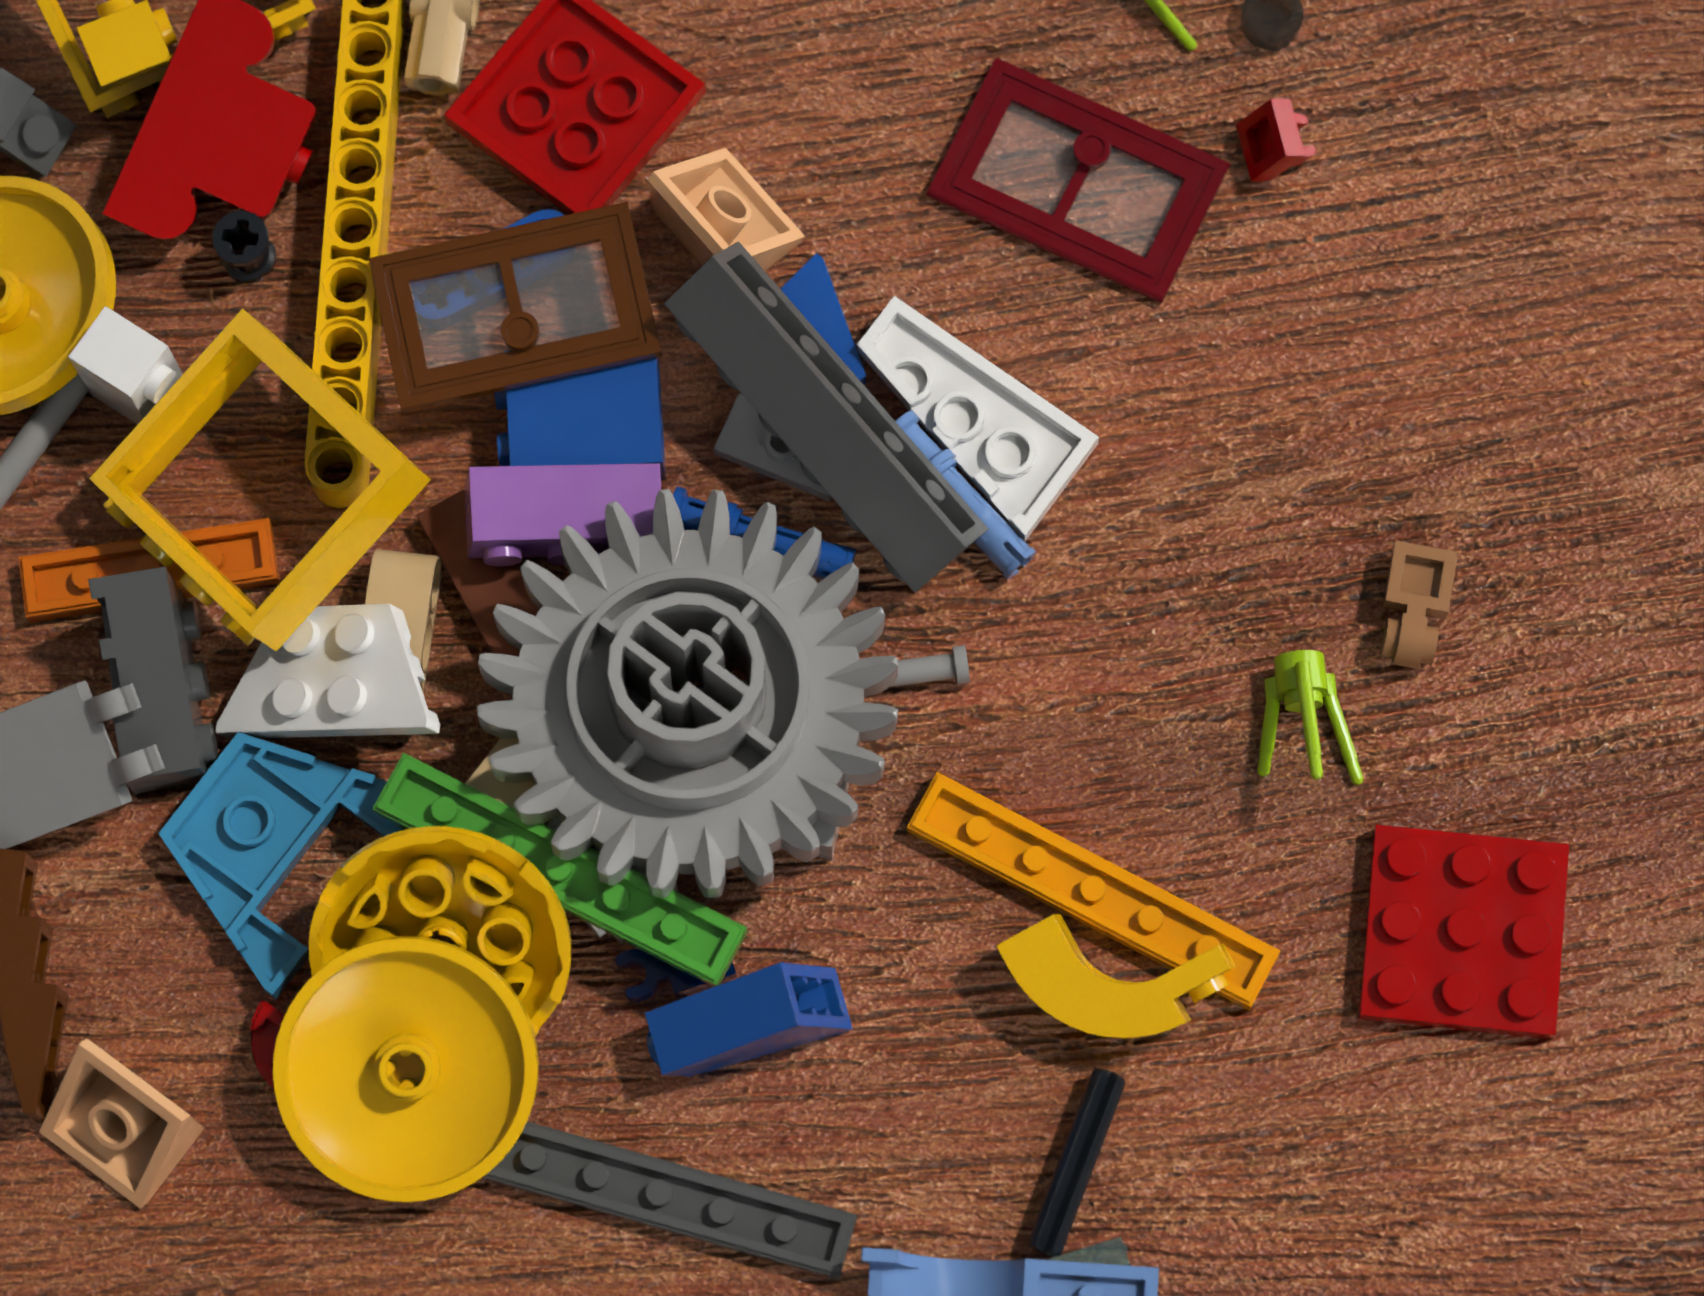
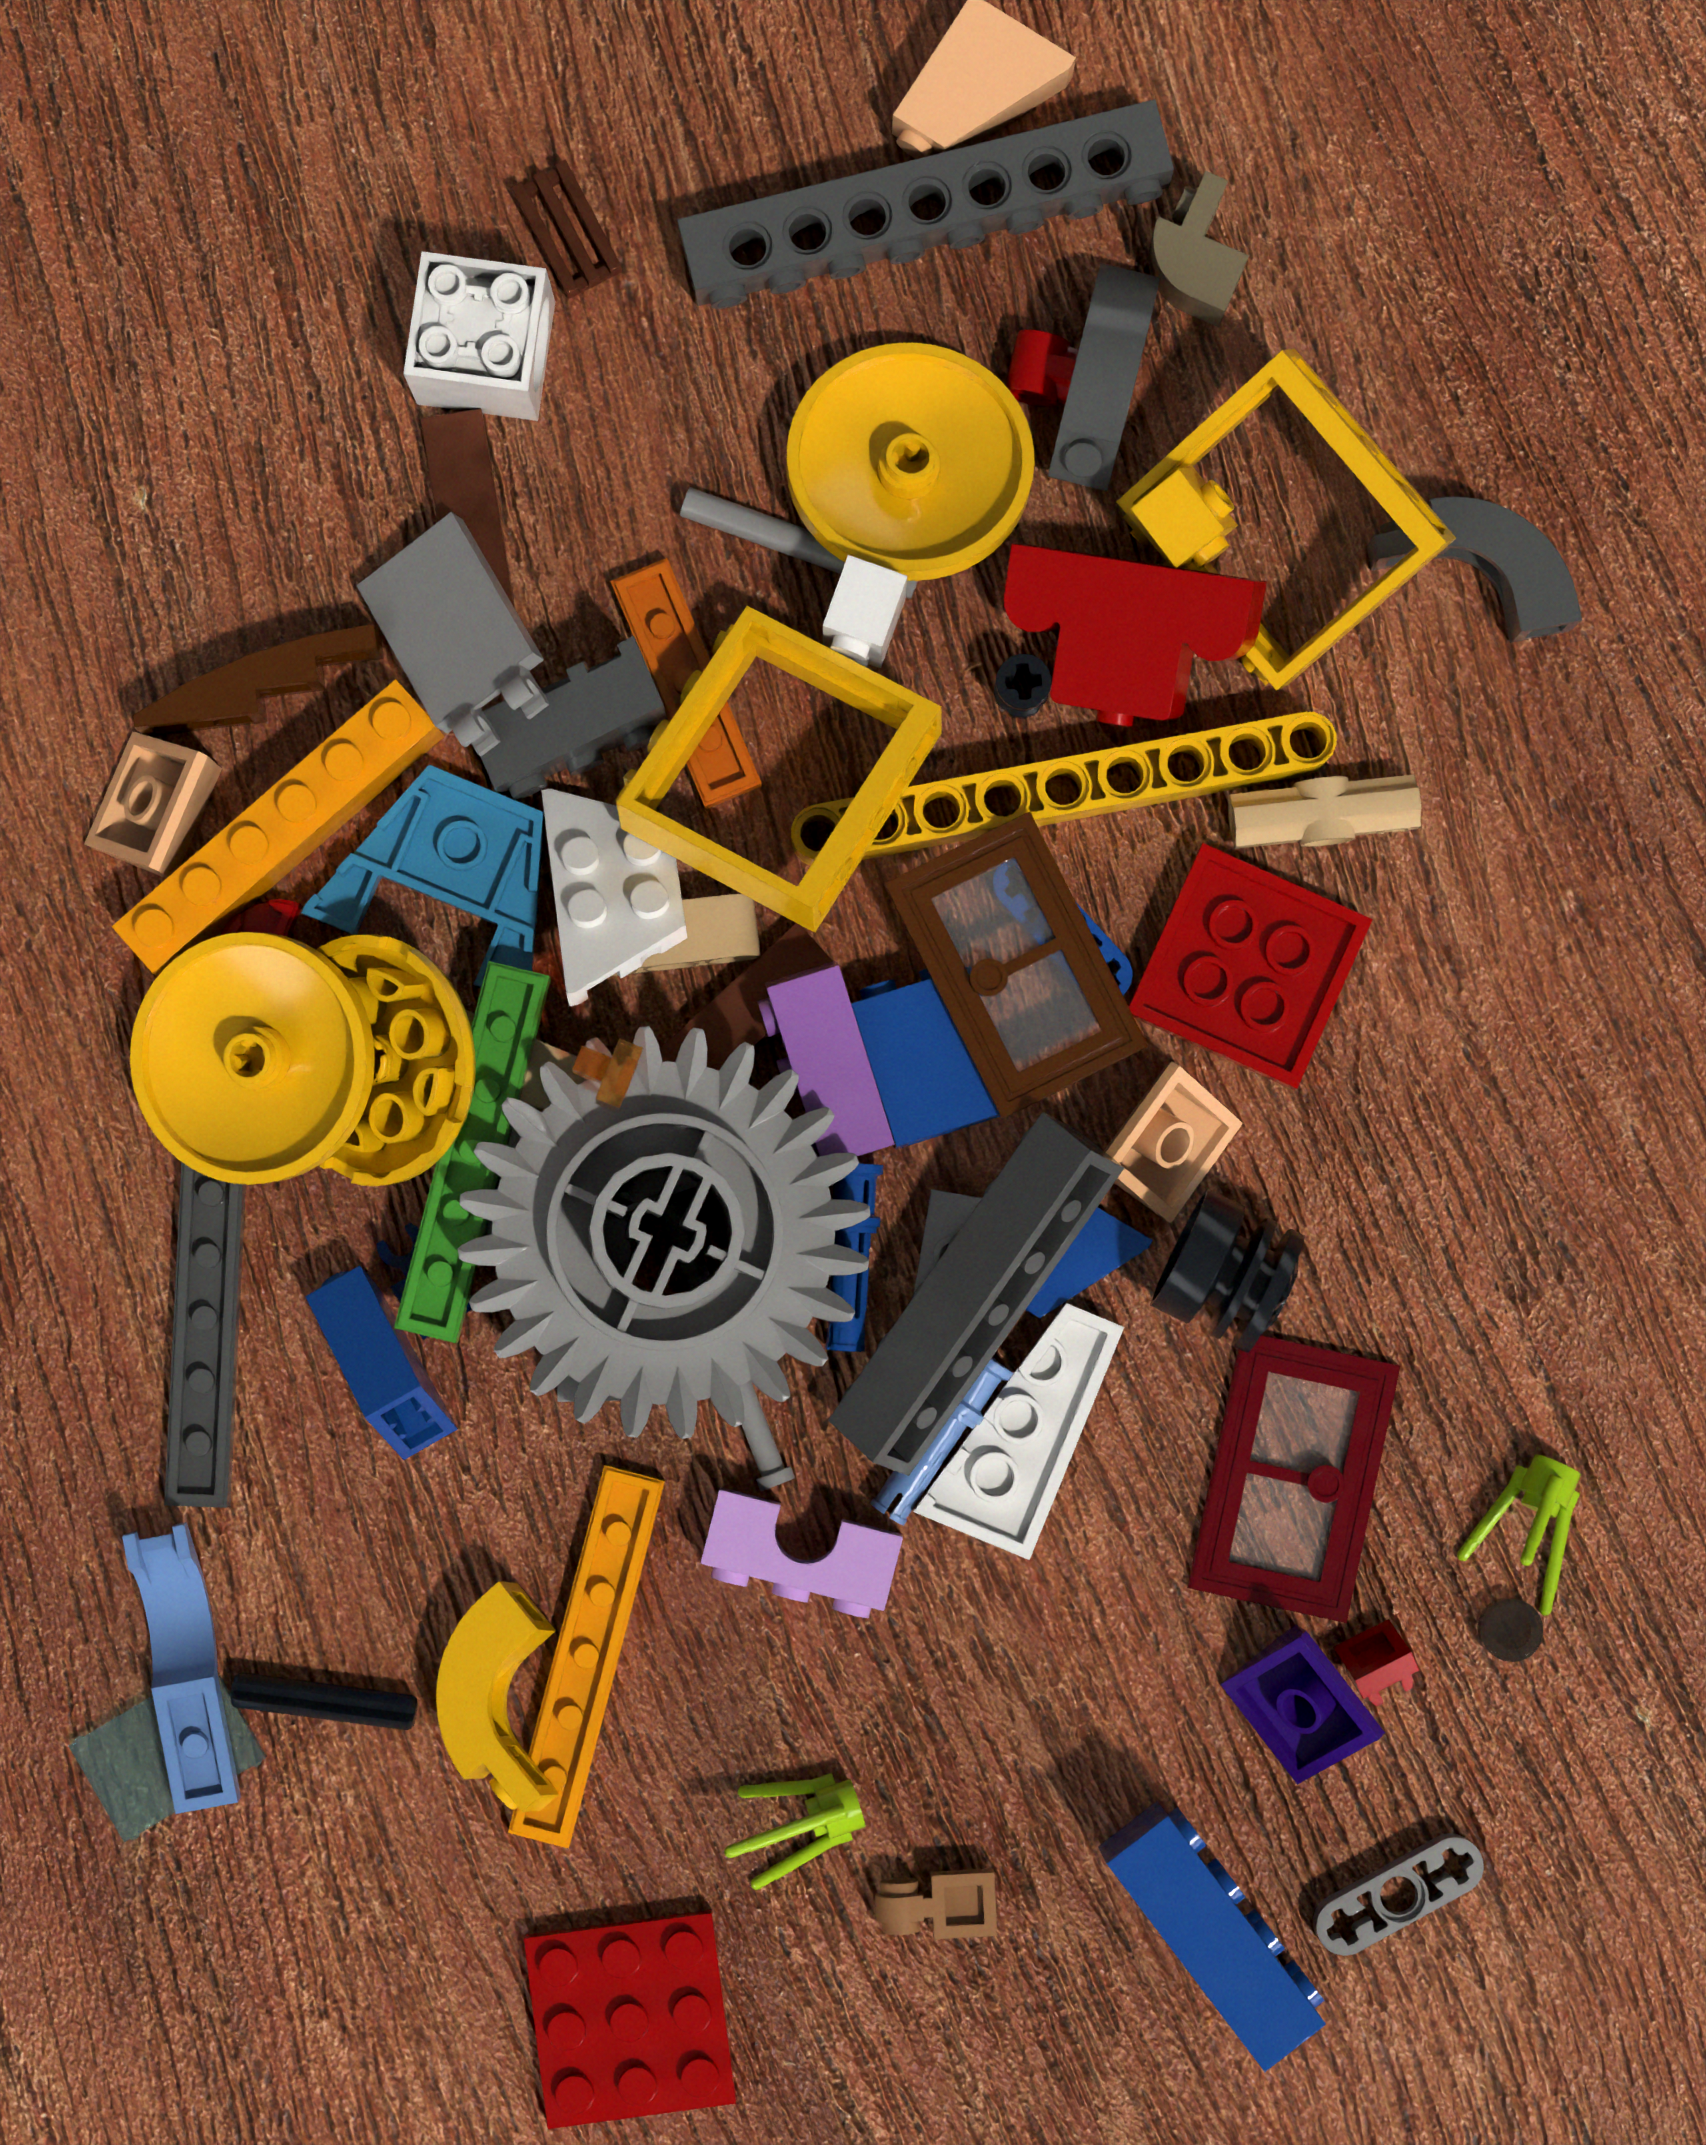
camera: 70 degrees right, 10 degrees up
none -> light orange brick [111,679,444,976]
none -> clear orange tile [572,1039,643,1113]
none -> lavender arch [700,1487,903,1618]
none -> blue brick [1098,1801,1326,2072]
none -> black wheel [1150,1188,1305,1353]
none -> dark purple slope [1220,1624,1385,1785]
none -> light grey beam [1313,1833,1484,1956]

